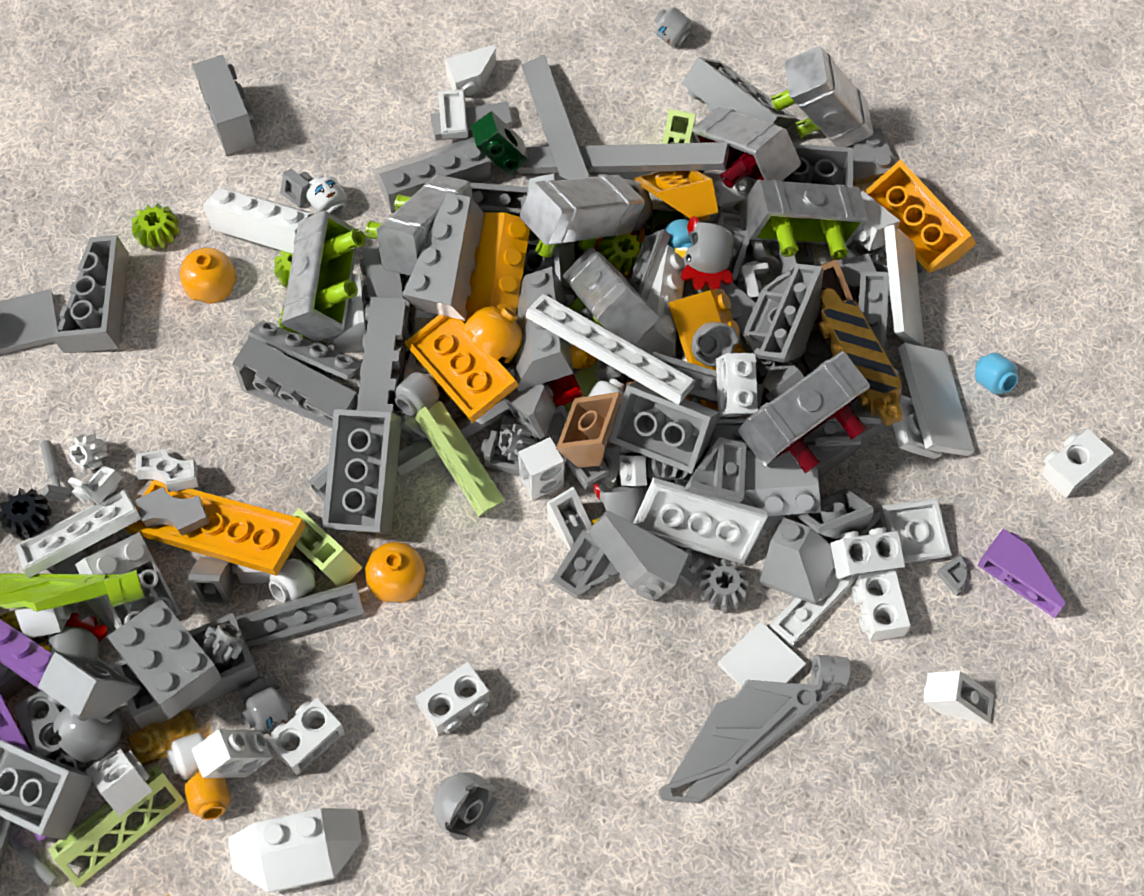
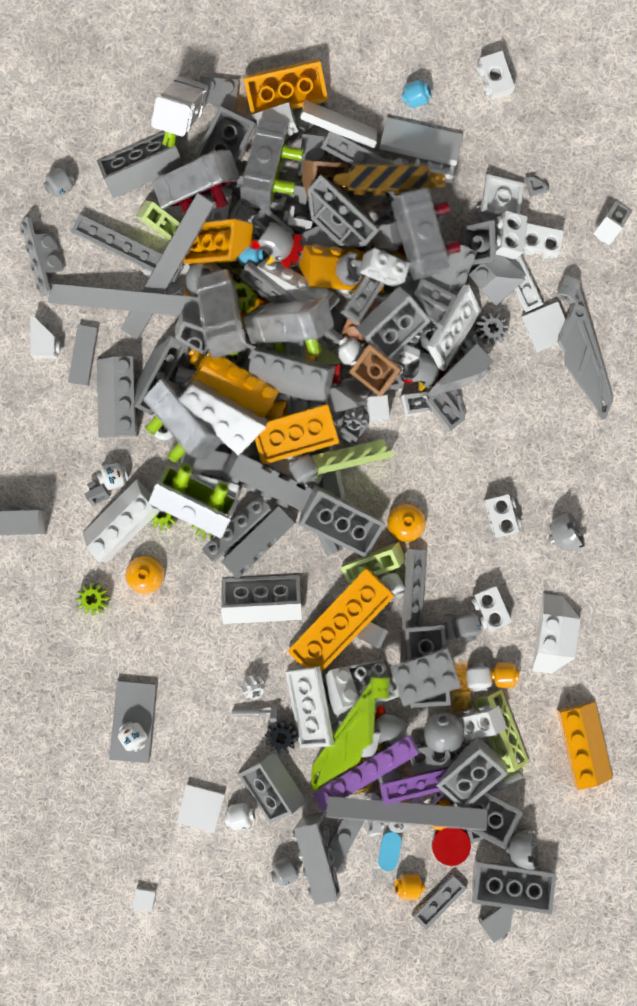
camera: 70 degrees left, 25 degrees up
light grey slope [38,652,141,721] -> none
light grey wedge [51,235,129,353] -> none
white bracket [67,465,123,505] -> none
white tile [136,449,198,492] -> none
light grey tile [136,487,210,536] -> none
white brick [192,729,272,778] -> none
light grey gear [202,623,243,663] -> none
white tile [438,89,468,139] -> none
light orange cylinder [463,307,523,363] -> none
dark green brick [471,111,530,176] -> none
white tile [526,294,696,405] -> none
medium lavender slope [977,528,1066,618] -> none
none -> light grey bracket [20,216,64,297]
none -> light grey plate [71,214,184,283]
none -> white slope [221,575,302,624]

